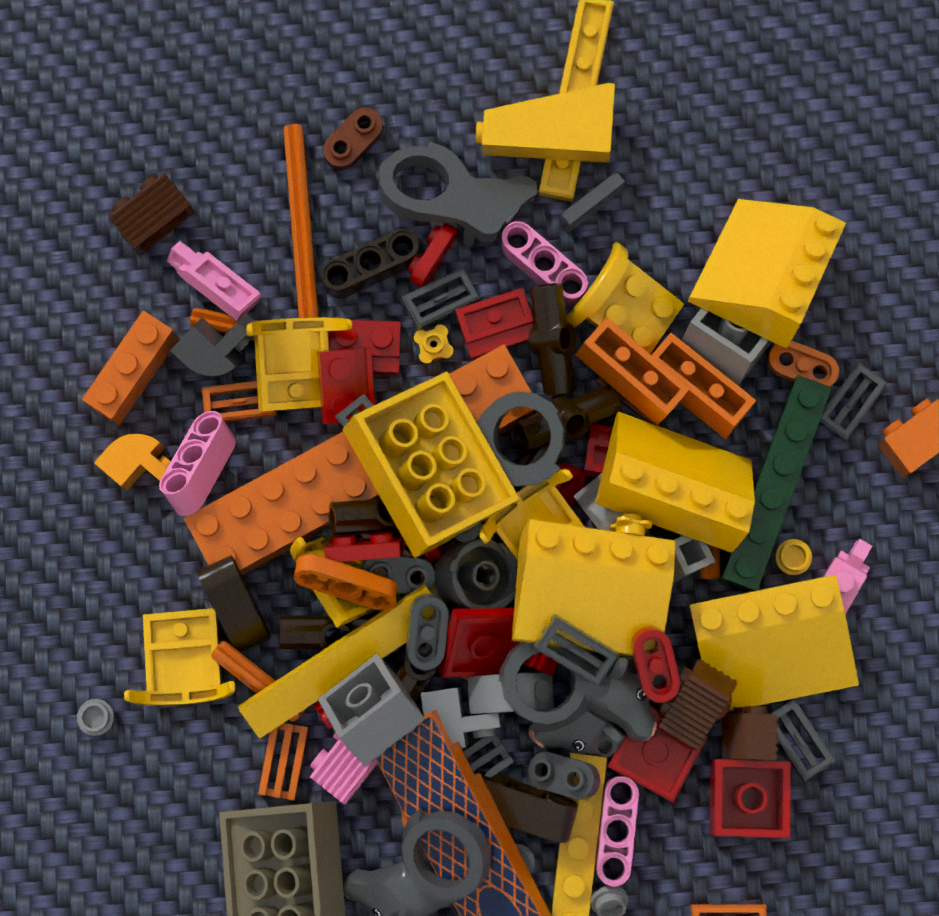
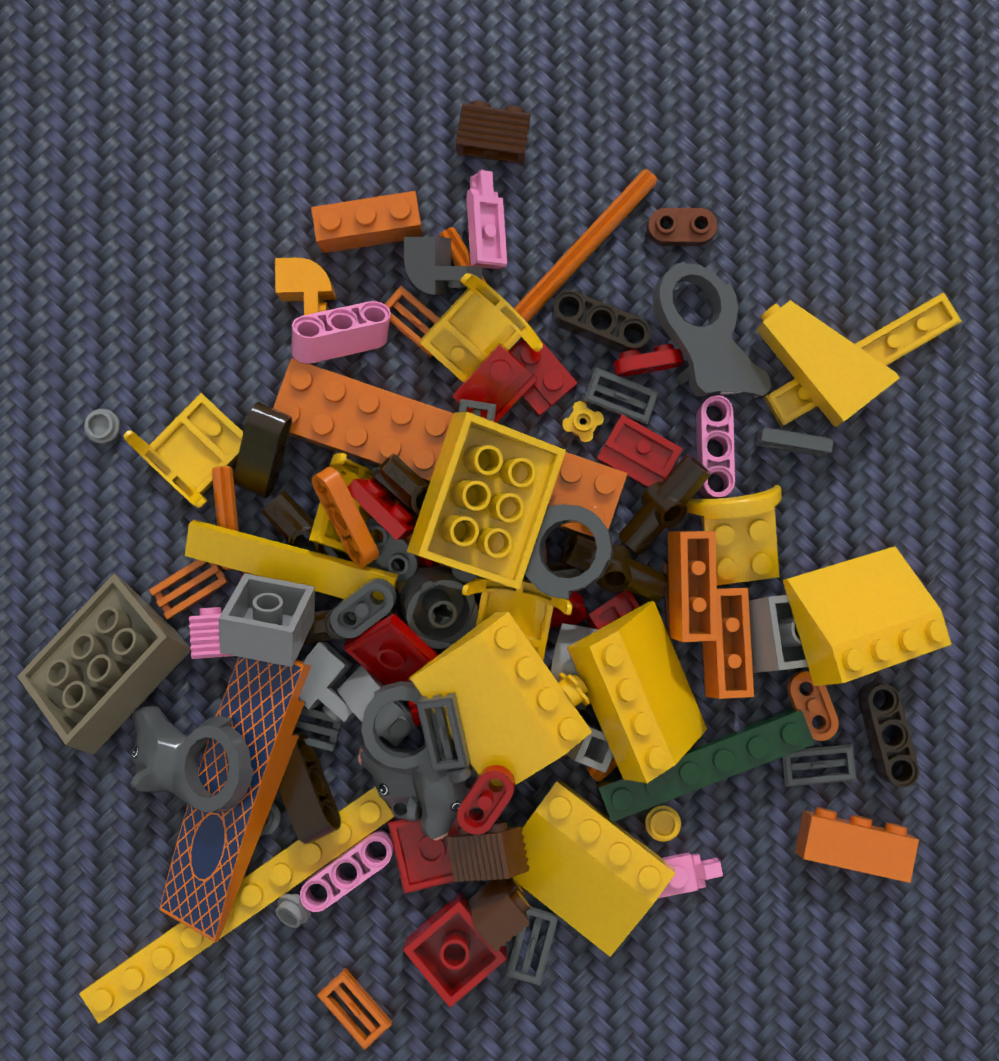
camera: 50 degrees right, 5 degrees up
dark grey plate [528,752,600,799] -> none
none -> dark brown beam [858,682,919,788]

